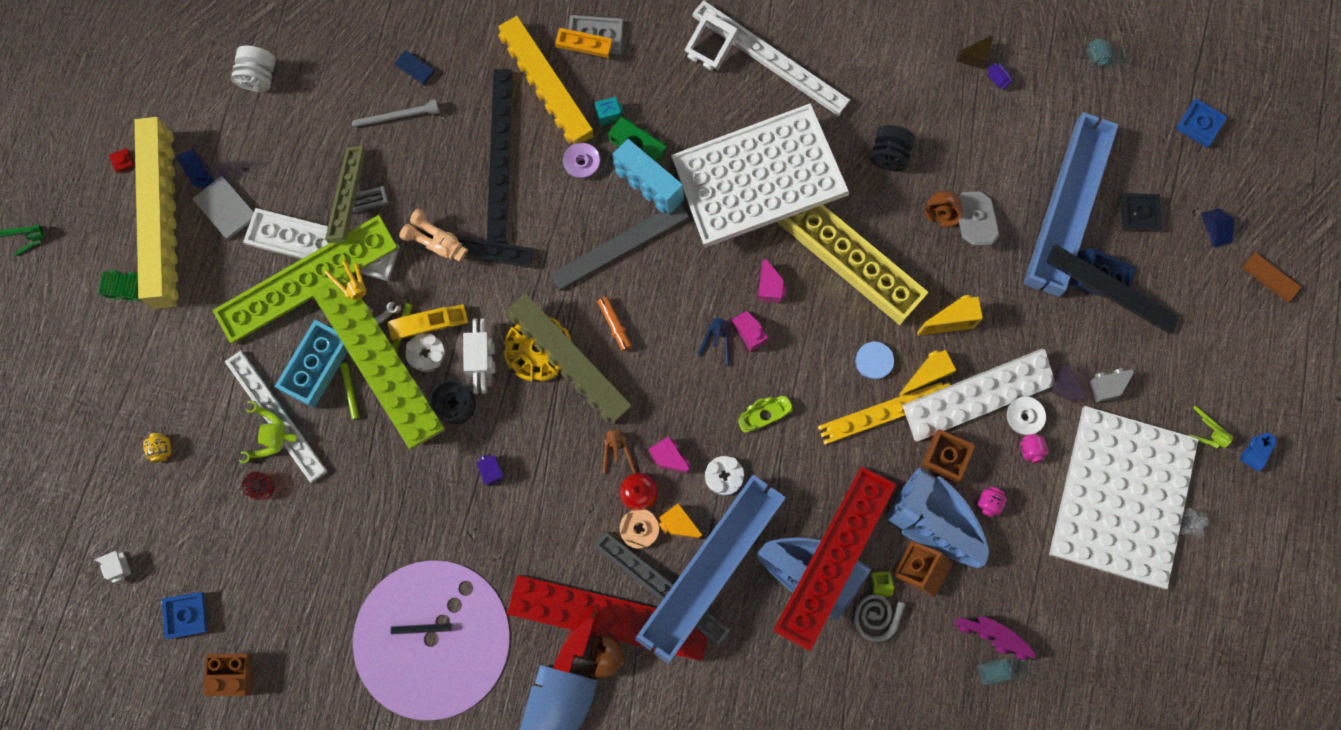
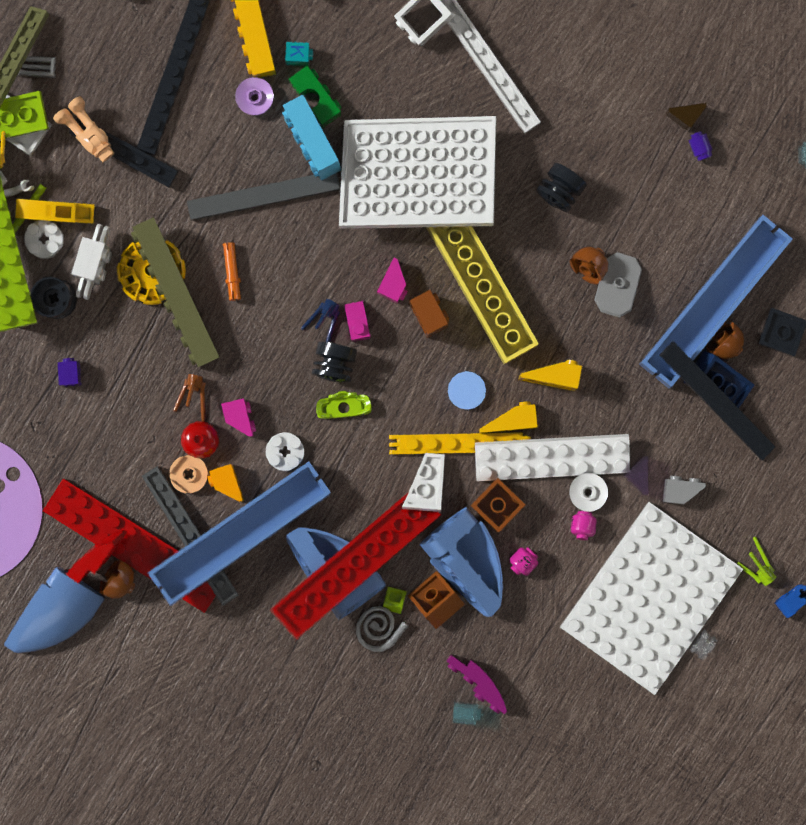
camera: 20 degrees right, 10 degrees up
none -> black wheel [311,342,357,383]
none -> white wing [402,453,445,512]
none -> dark orange brick [409,290,450,338]
none -> dark orange cylinder [706,321,744,360]

